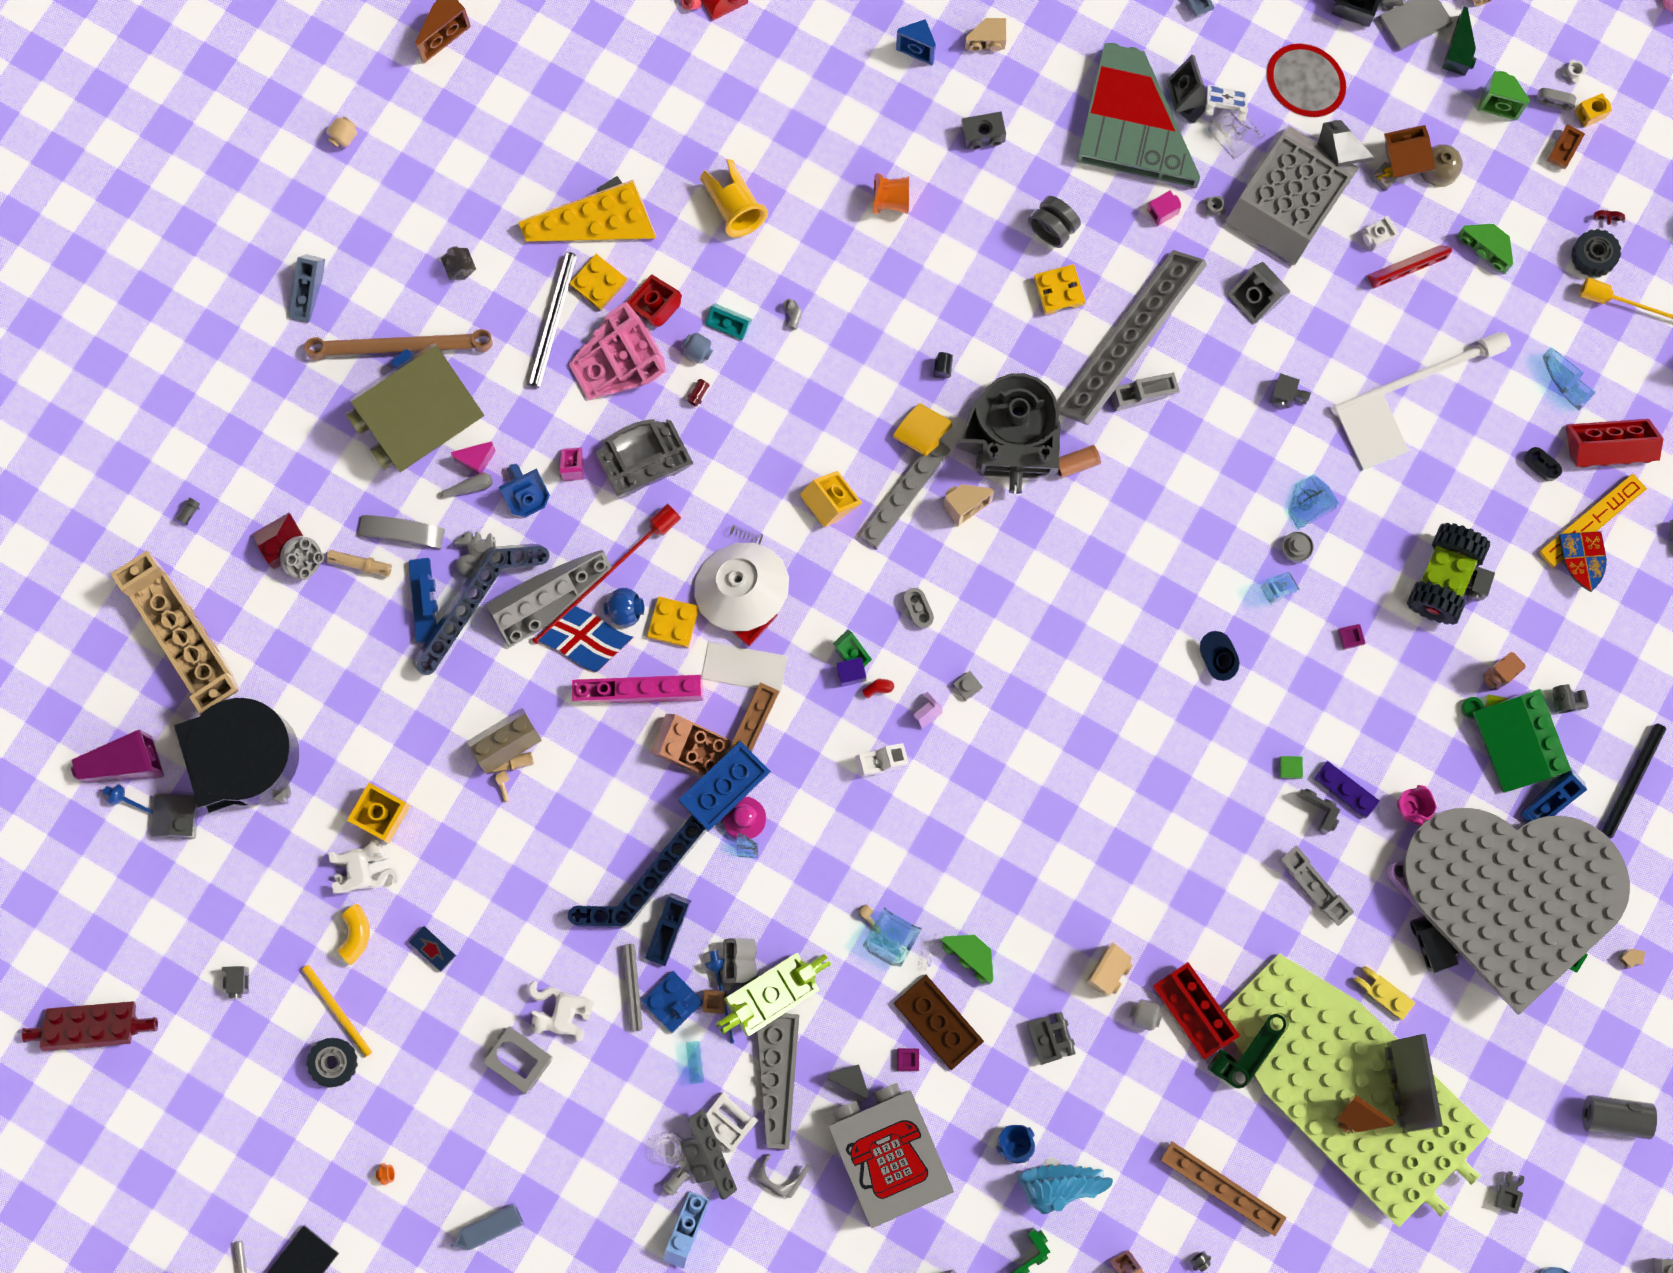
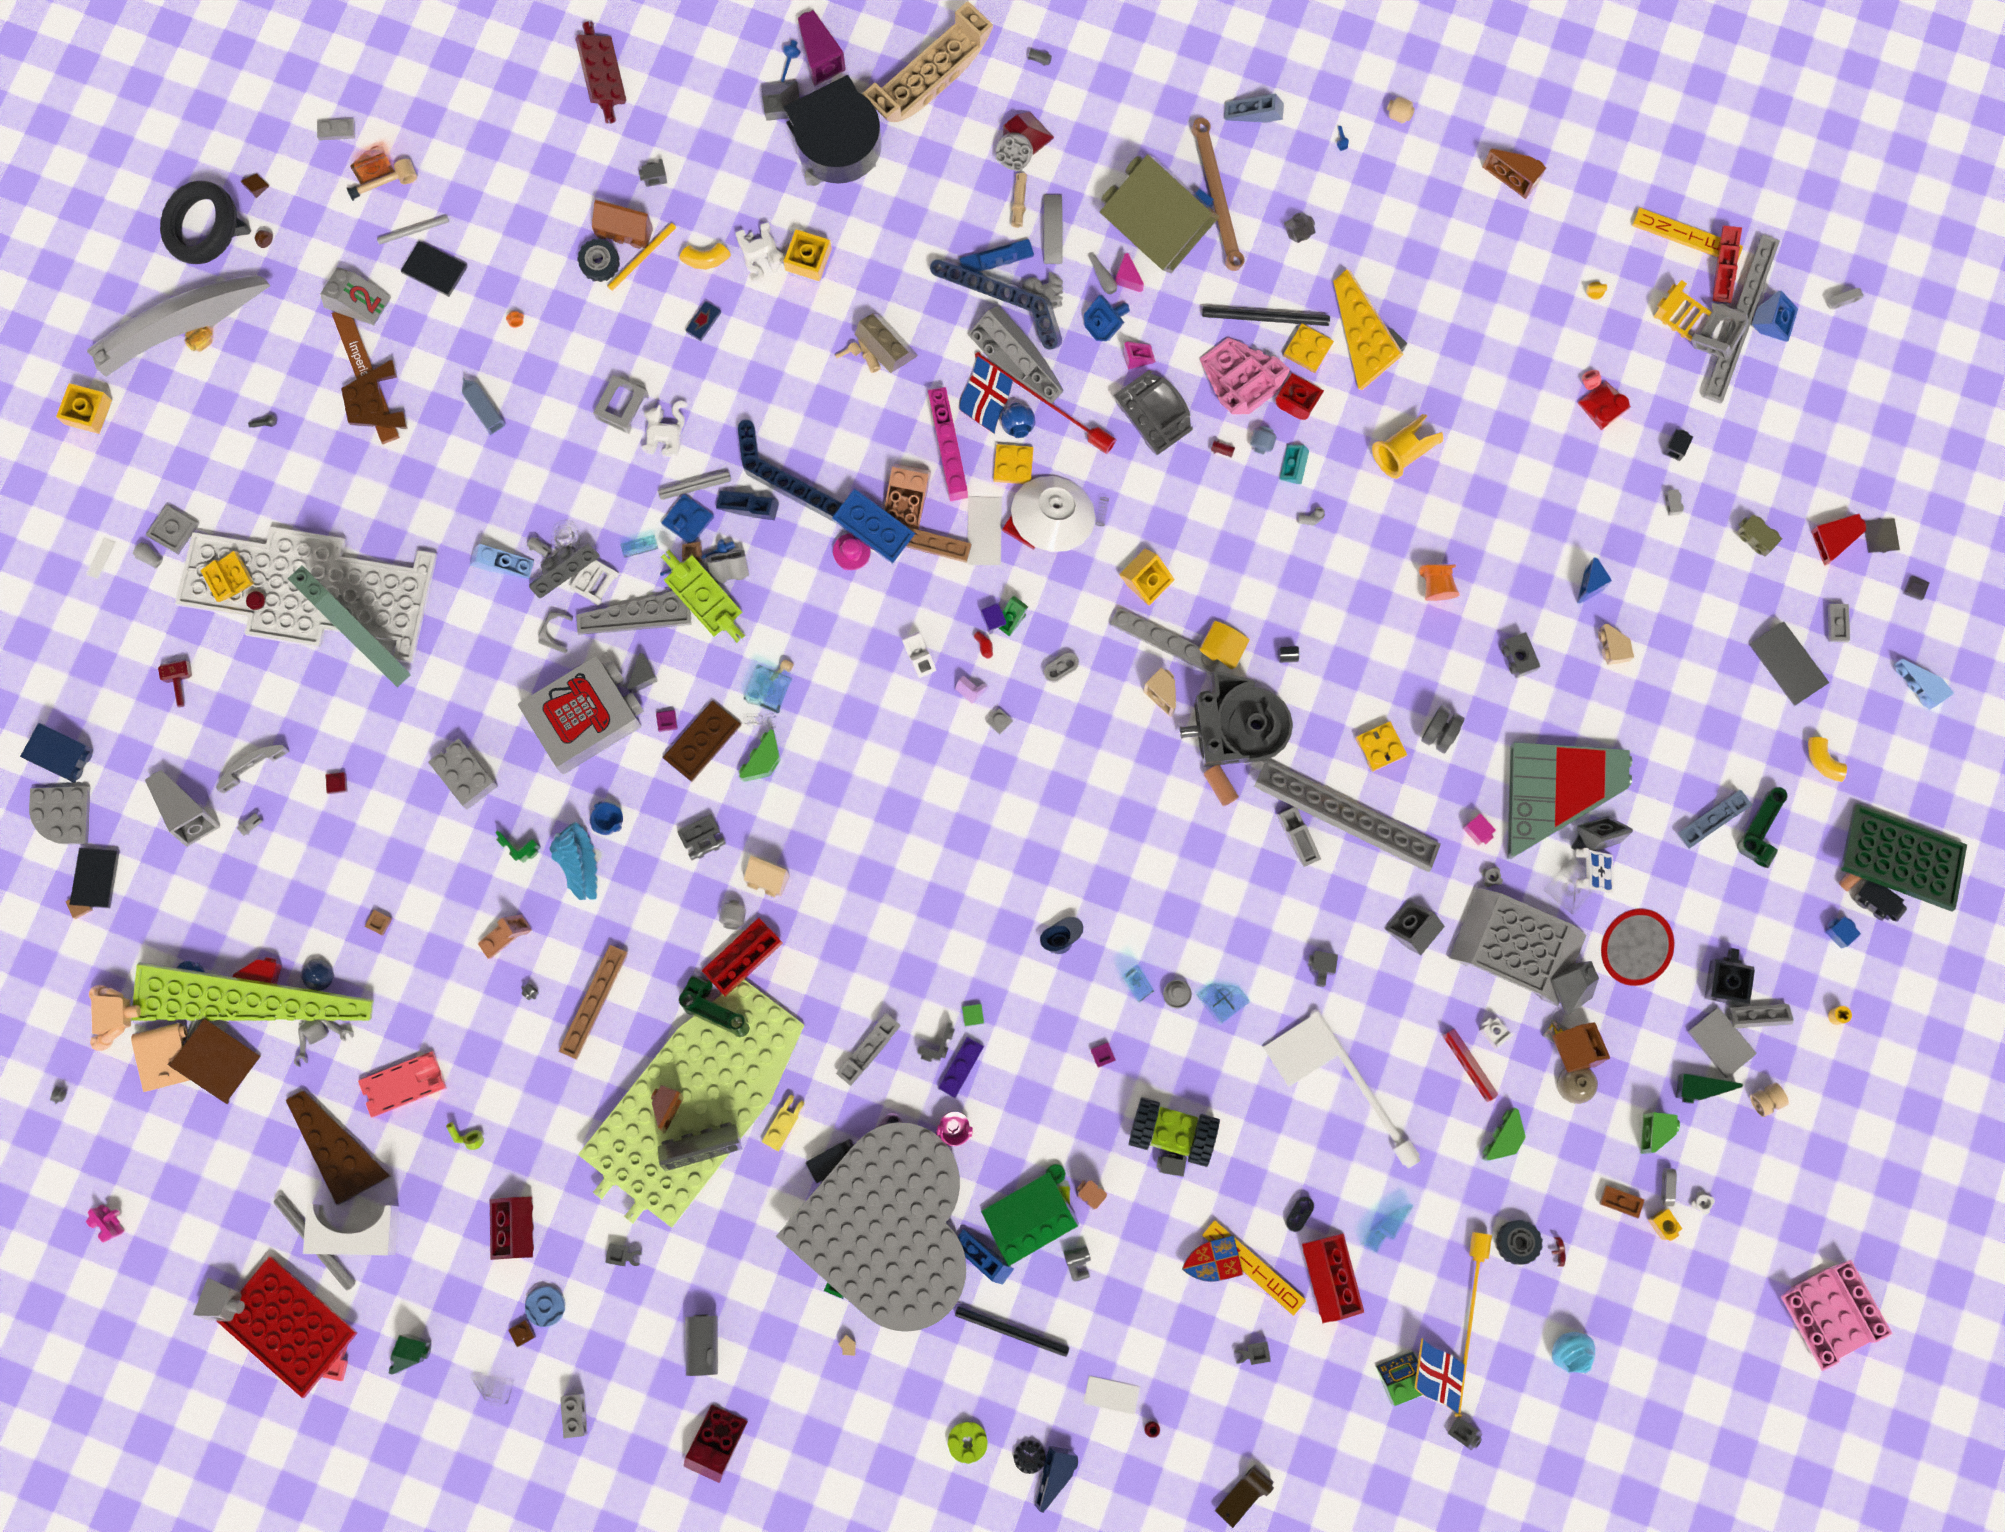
camera: 80 degrees right, 0 degrees up
clear light blue slope [736,833,758,858] -> none
none -> slope [592,199,653,249]
none -> blue hand [1337,126,1349,151]

